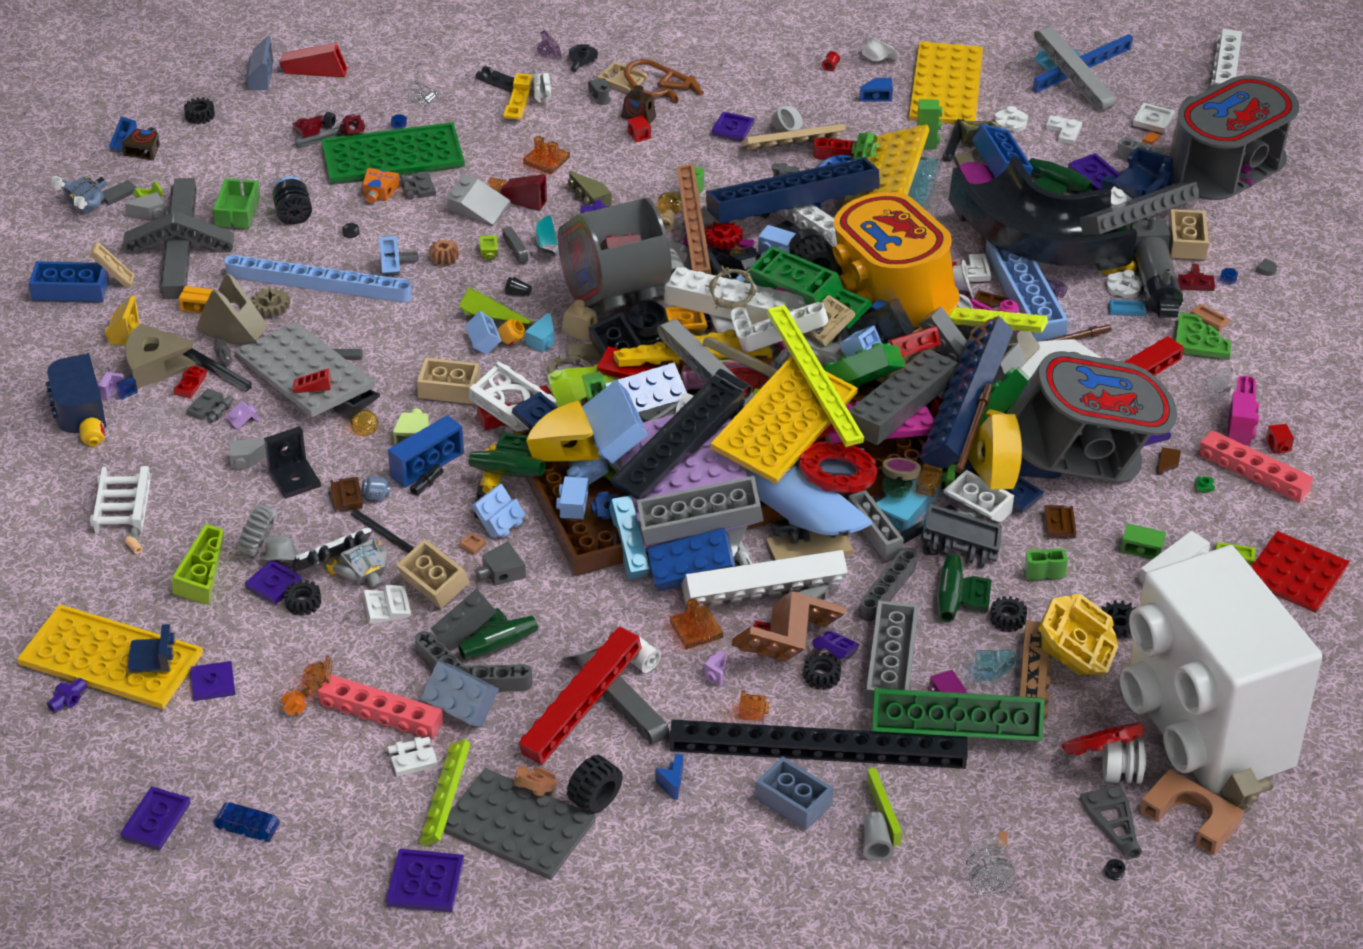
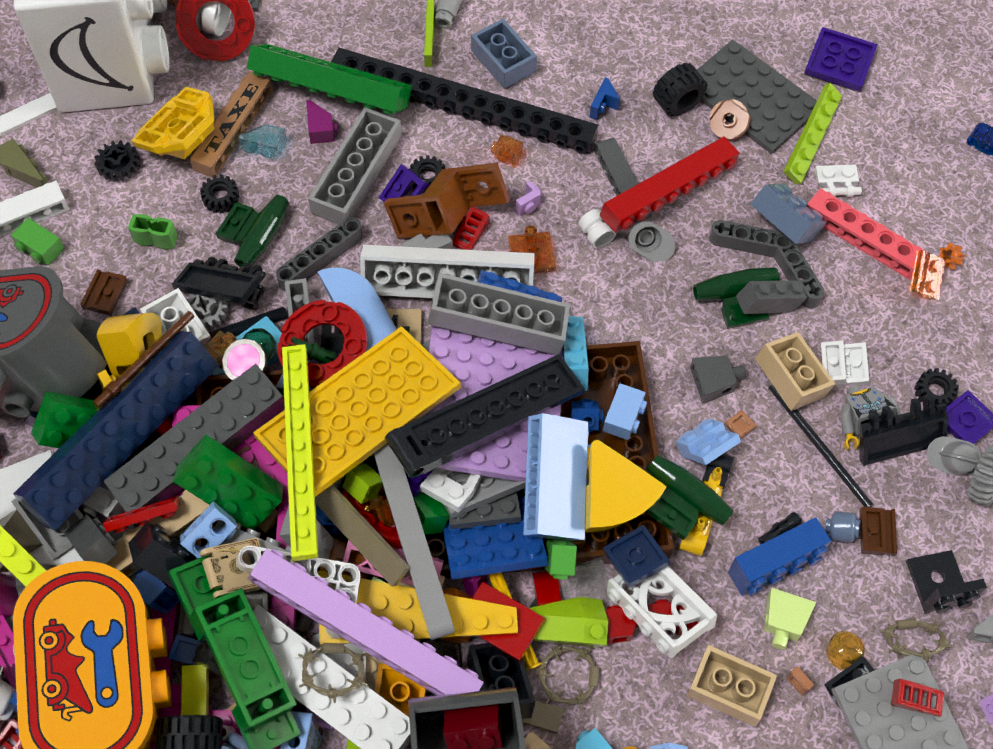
camera: 165 degrees left, 20 degrees up
none -> lavender brick [247,548,484,696]
none -> dark green pin [288,336,336,364]
none -> nougat tile [787,666,814,696]
none -> dark tan piece [879,618,953,663]

